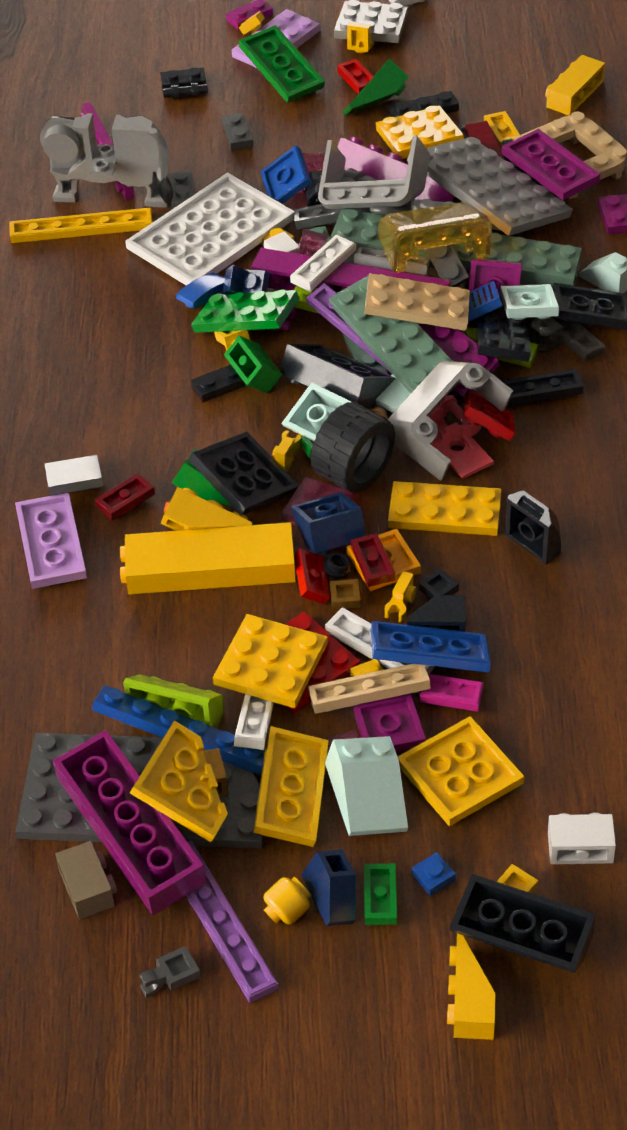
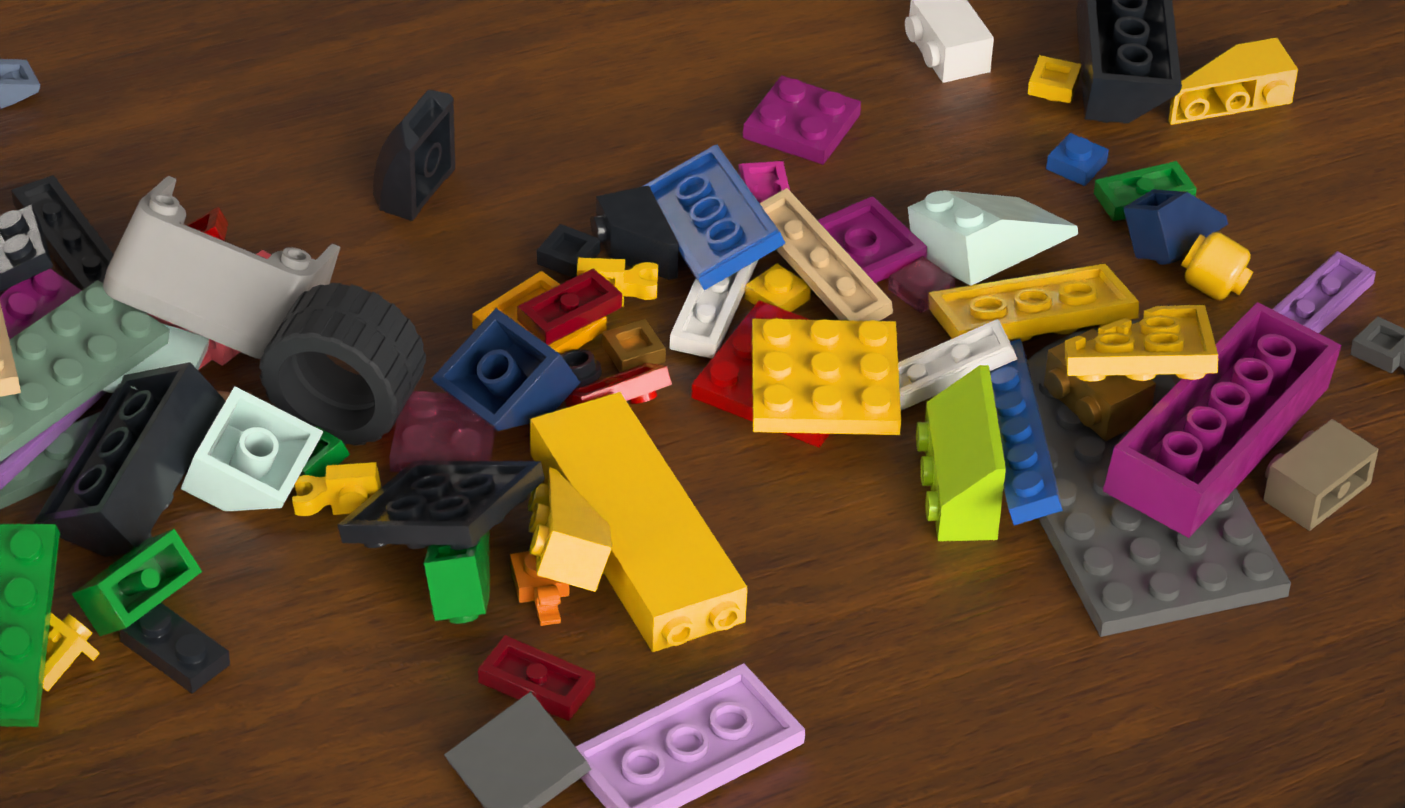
camera: 115 degrees left, 5 degrees down
yellow plate [388,481,501,536] -> none
yellow plate [398,716,524,827] -> none
none -> magenta plate [743,75,861,165]

